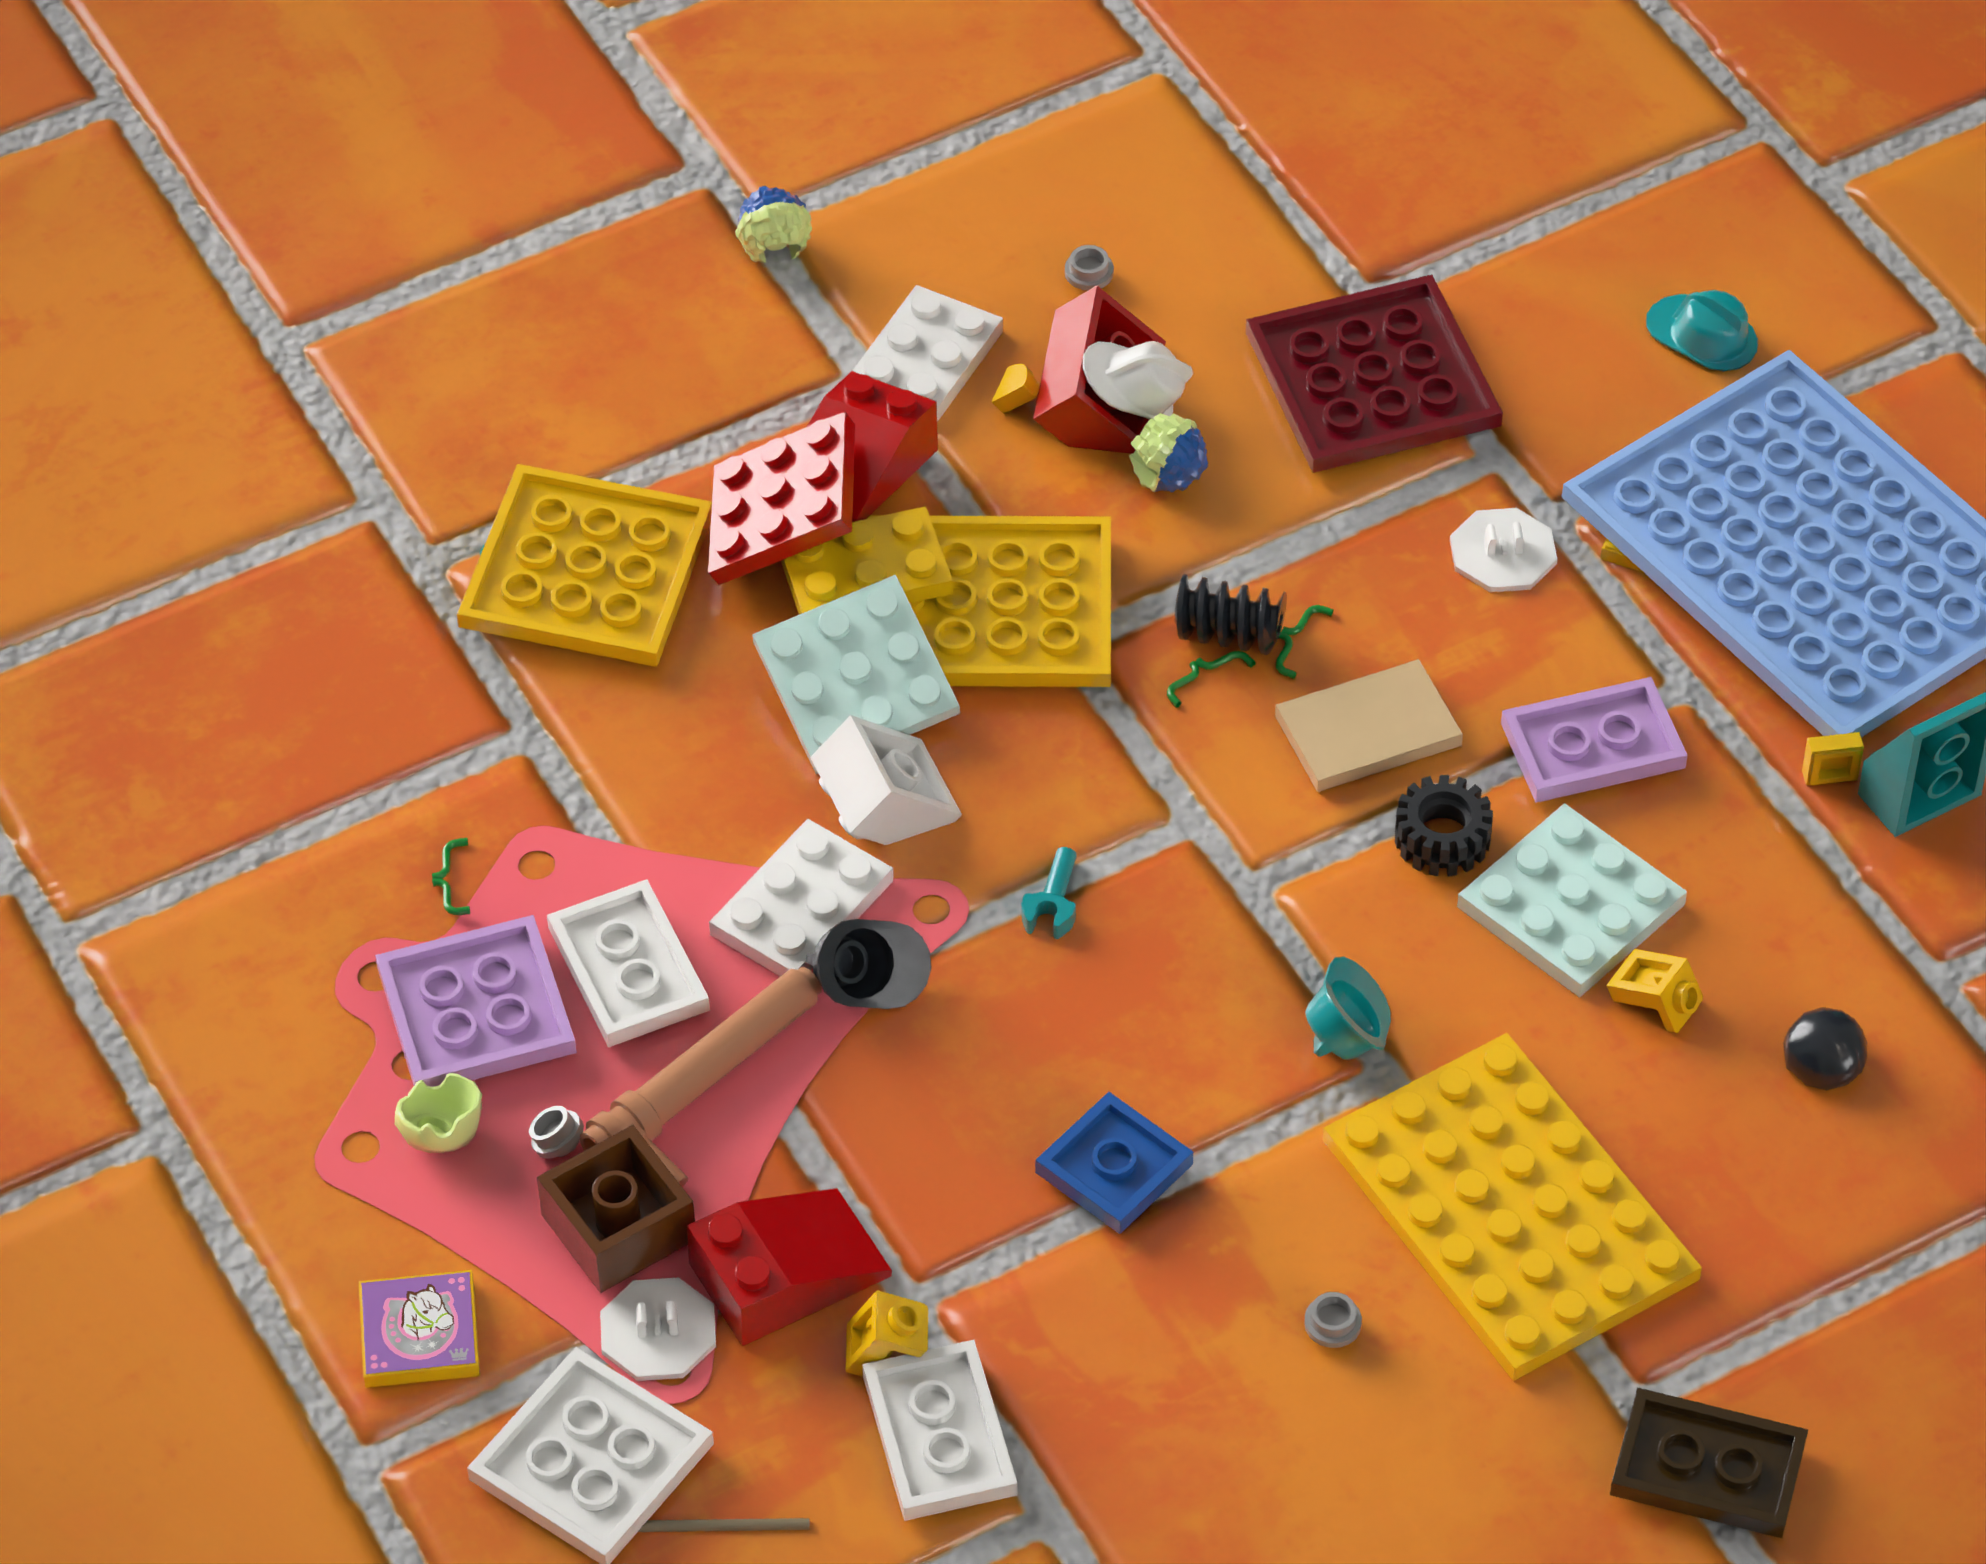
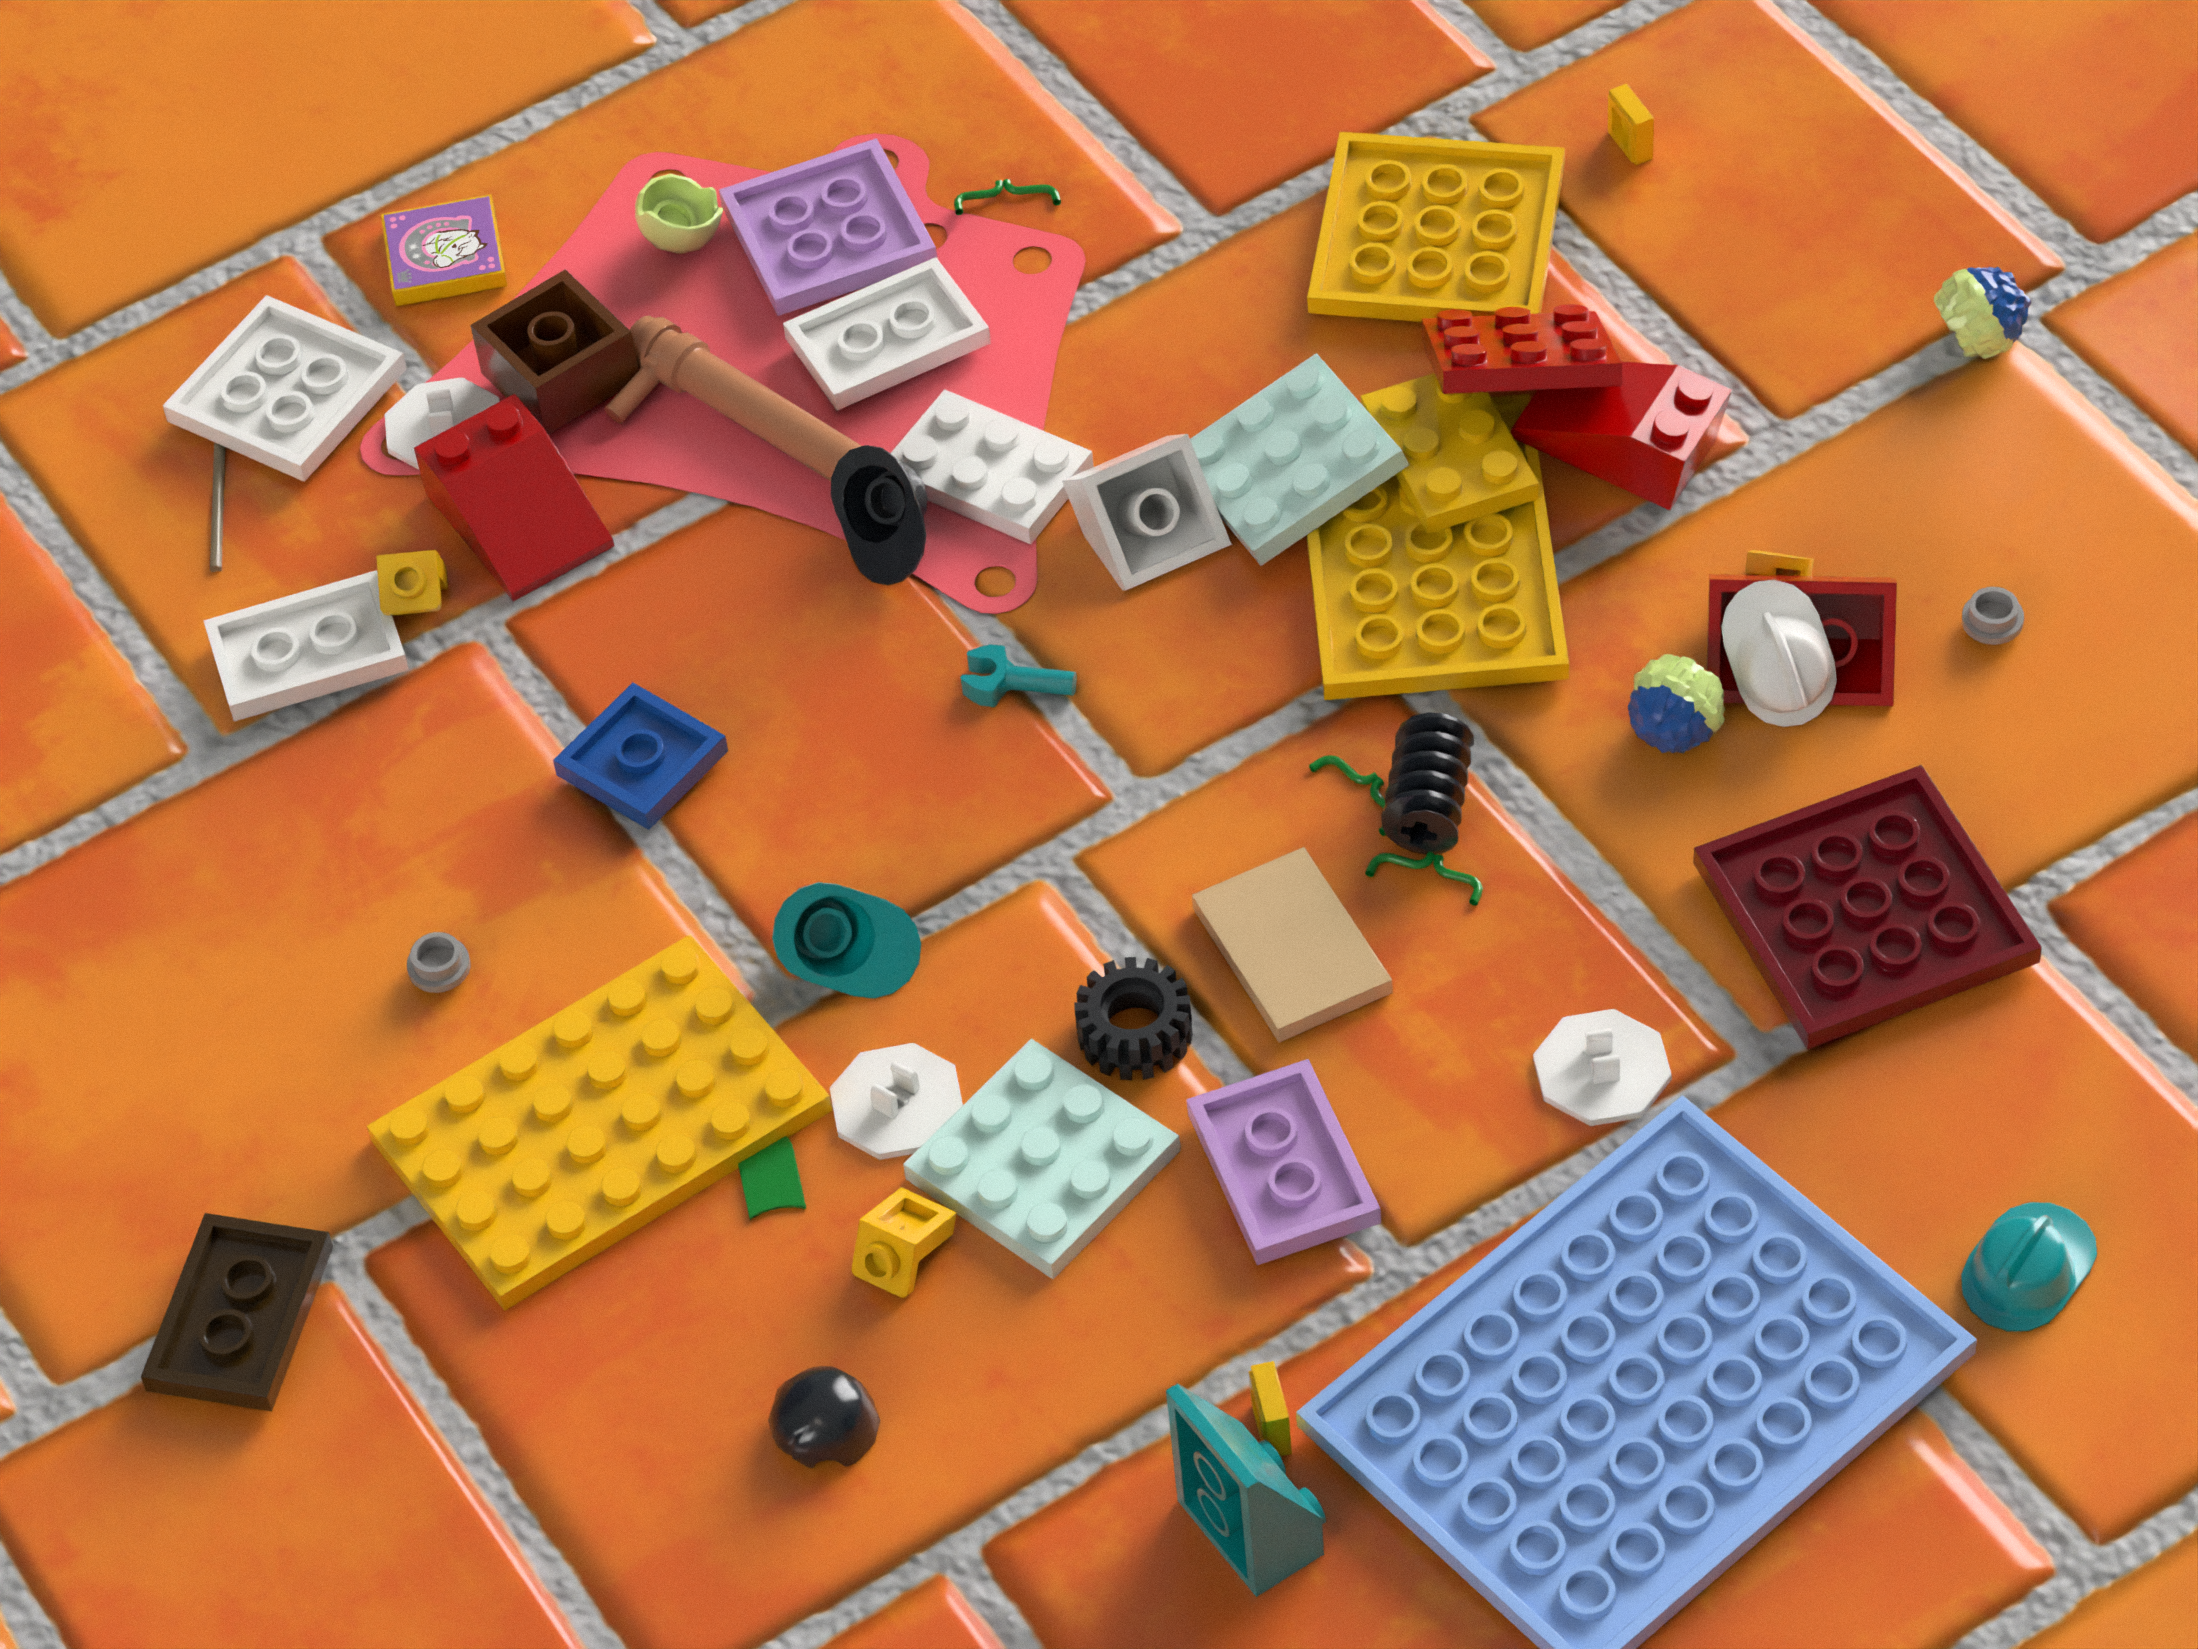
camera: 90 degrees right, 0 degrees up
light grey plate [529,1106,584,1159] -> none
white plate [852,285,1003,422] -> none
none -> green piece [738,1136,806,1220]
none -> white piece [830,1043,963,1160]
none -> yellow tile [1608,83,1654,165]

